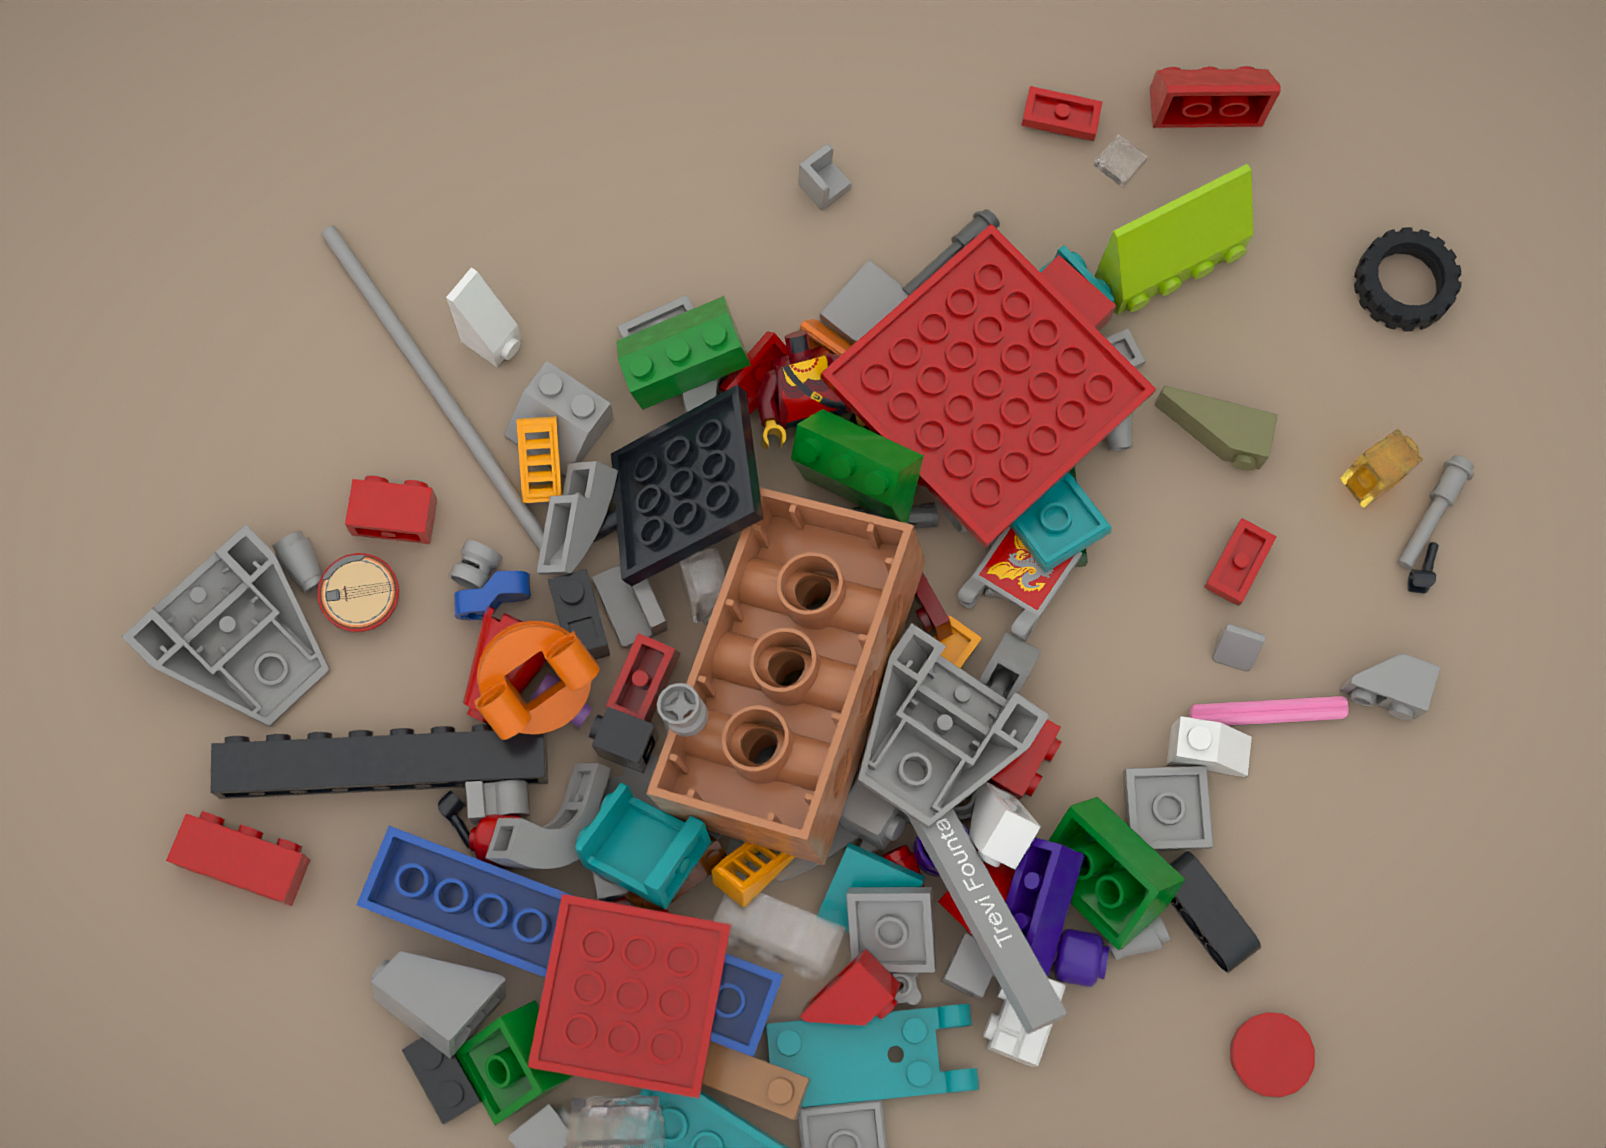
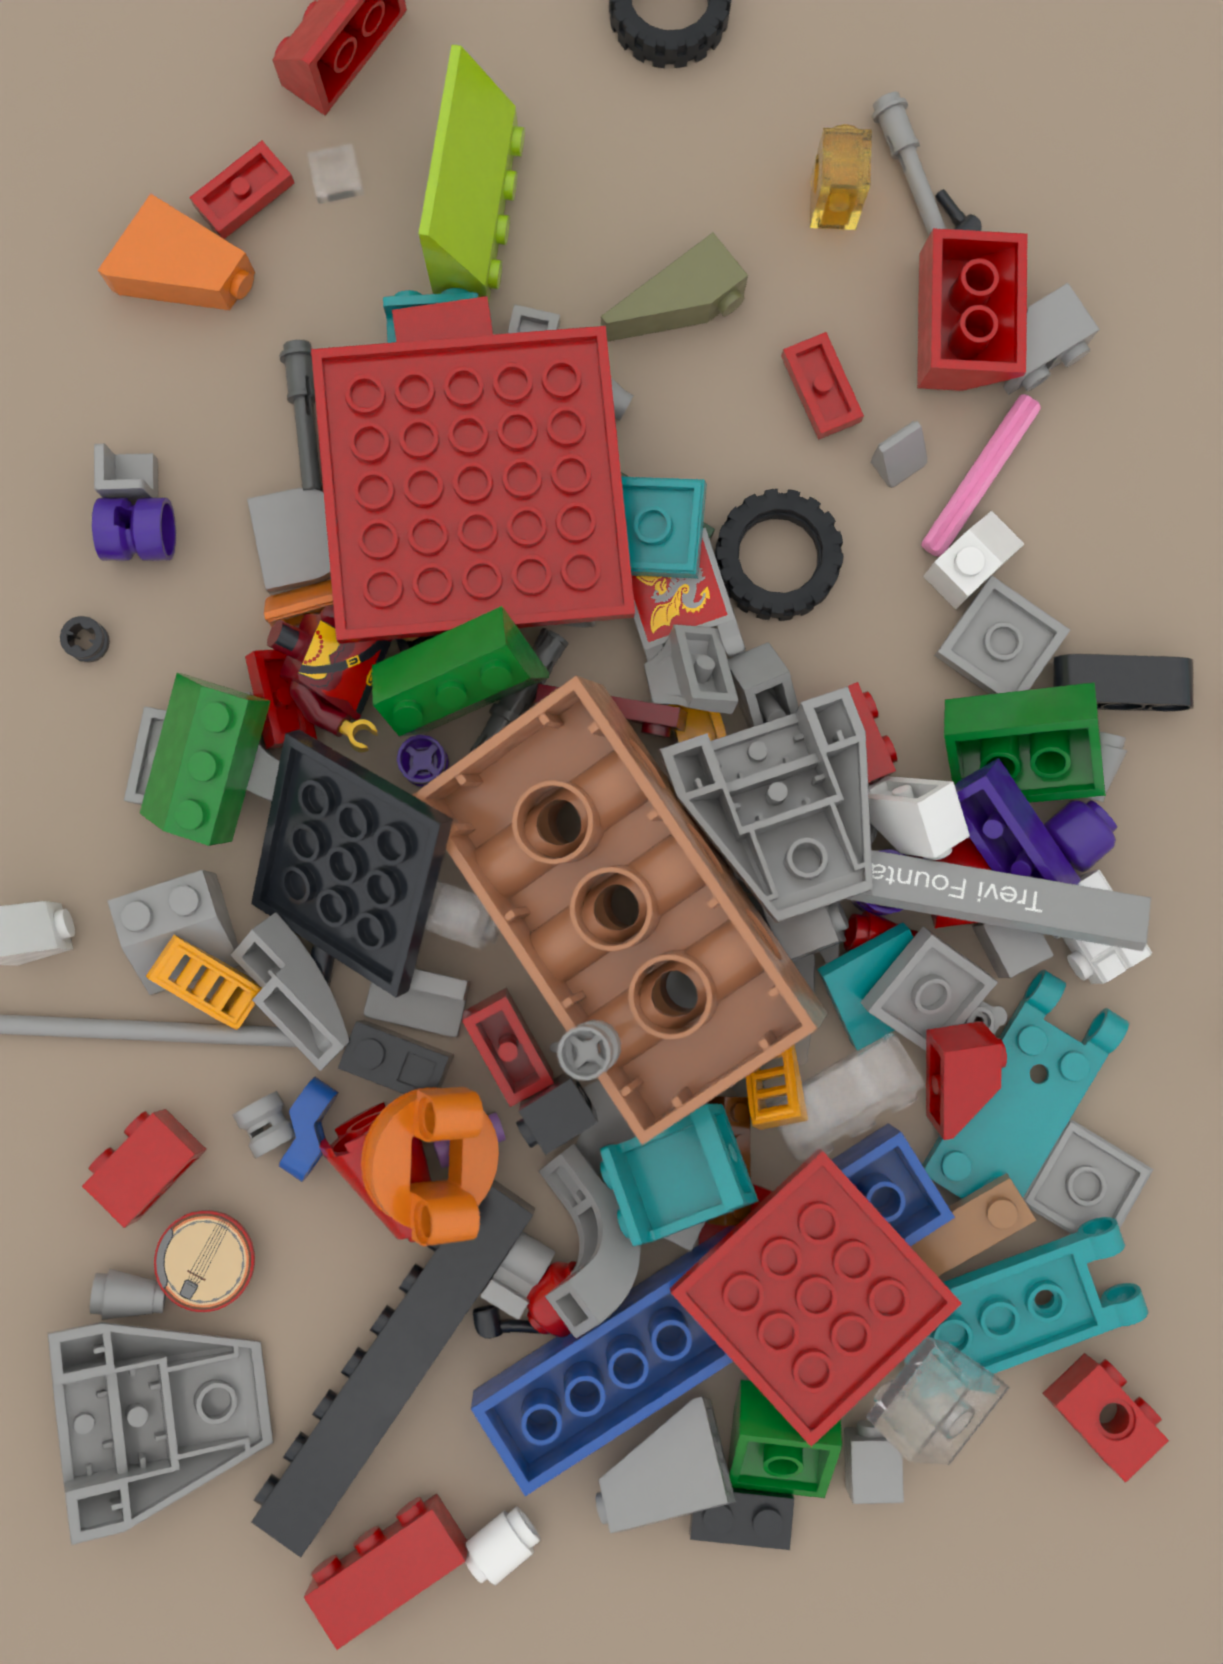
camera: 50 degrees left, 10 degrees up
none -> black bush [60,616,110,663]
none -> dark purple wheel [92,498,176,561]
none -> orange slope [97,194,255,311]
none -> dark purple wheel [397,734,450,788]
none -> white brick [465,1506,541,1585]
none -> light grey slope [644,625,739,714]
none -> black tyre [715,489,844,621]
none -> red slope [917,228,1028,391]

